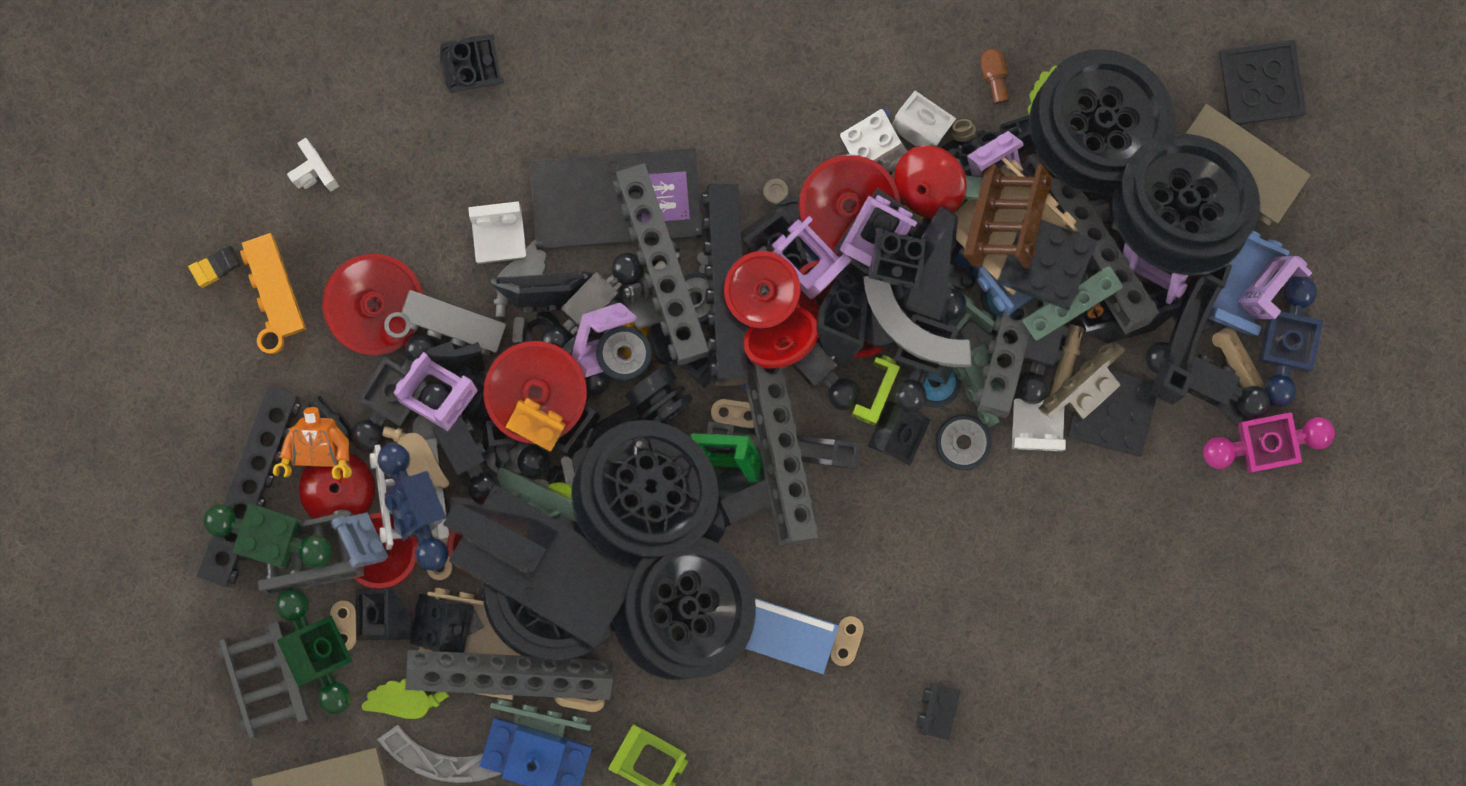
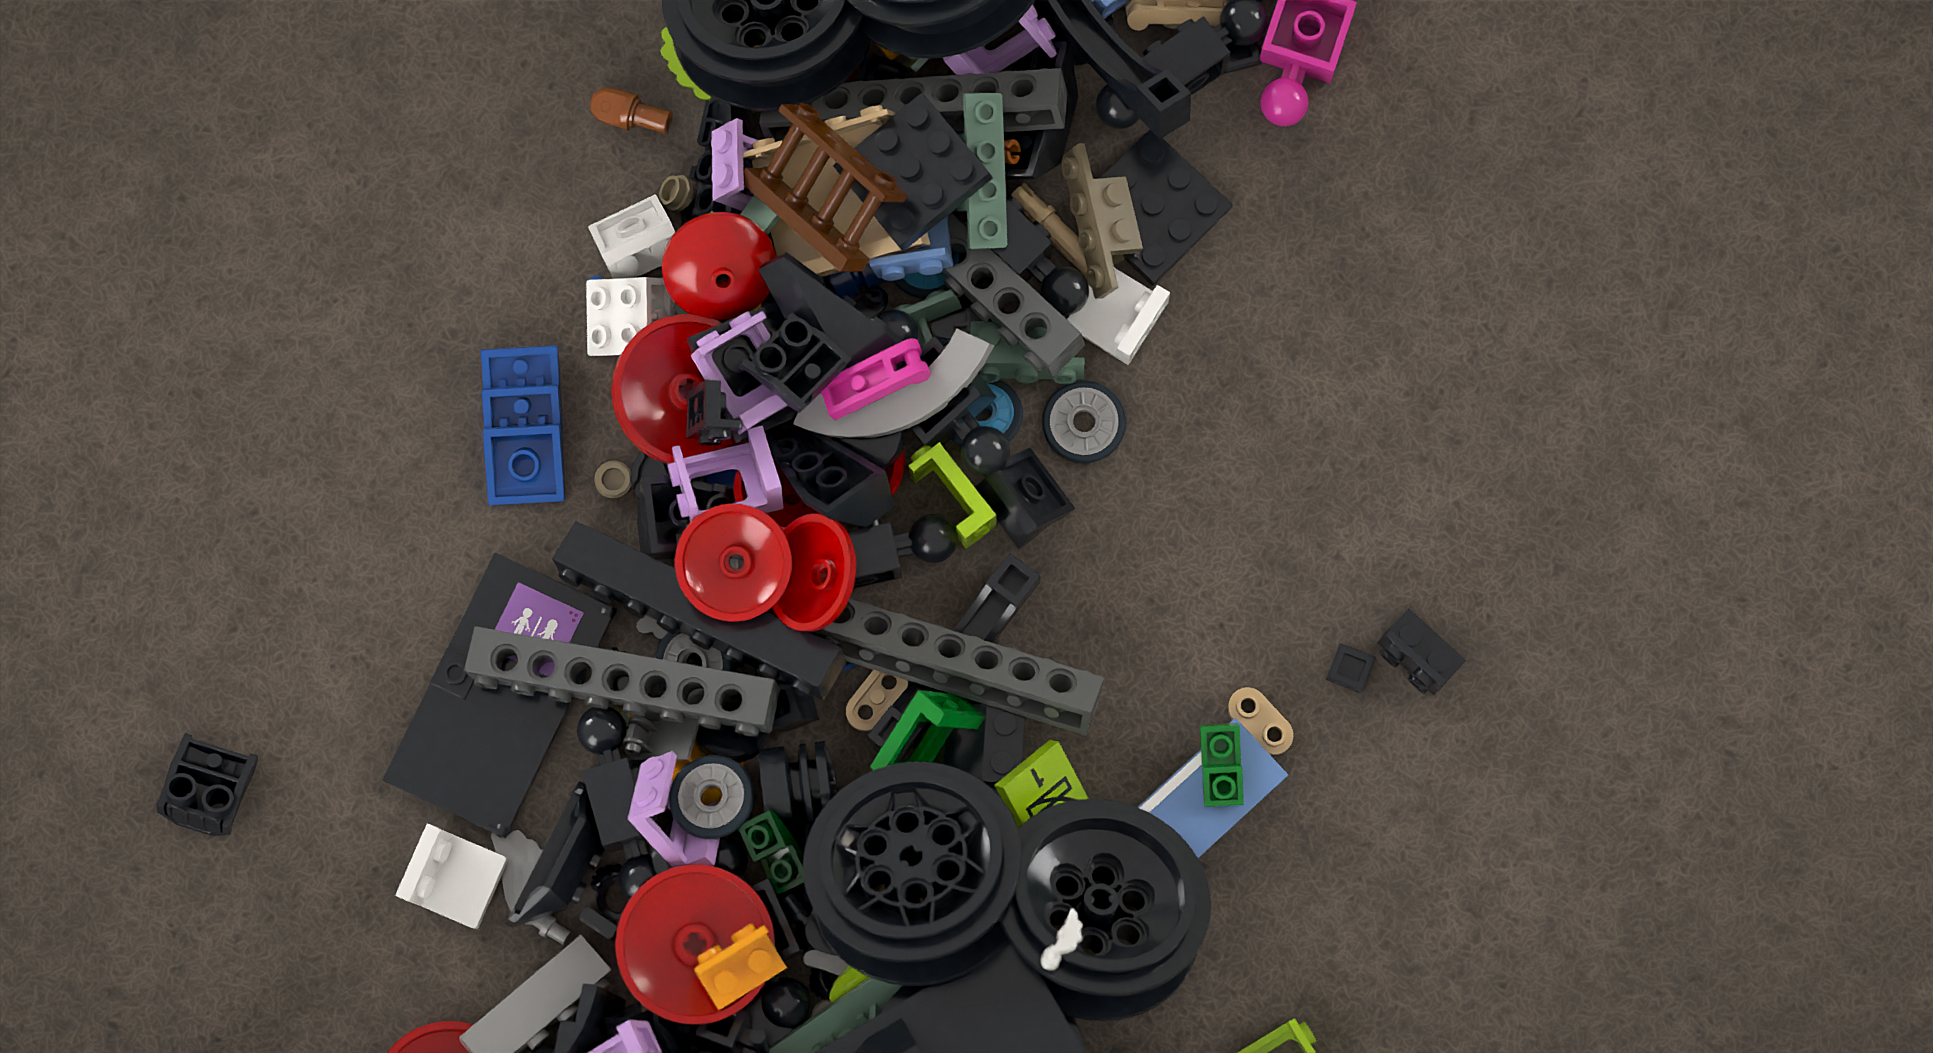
camera: 55 degrees left, 5 degrees down
none -> blue slope [481,345,565,505]
none -> black bracket [686,380,742,446]
none -> dark green slope [738,810,805,895]
none -> dark pink plate [821,339,931,421]
none -> lime tile [994,740,1089,828]
none -> white piece [1041,909,1083,970]
none -> green slope [1200,723,1244,807]
none -> black tile [1326,643,1376,693]

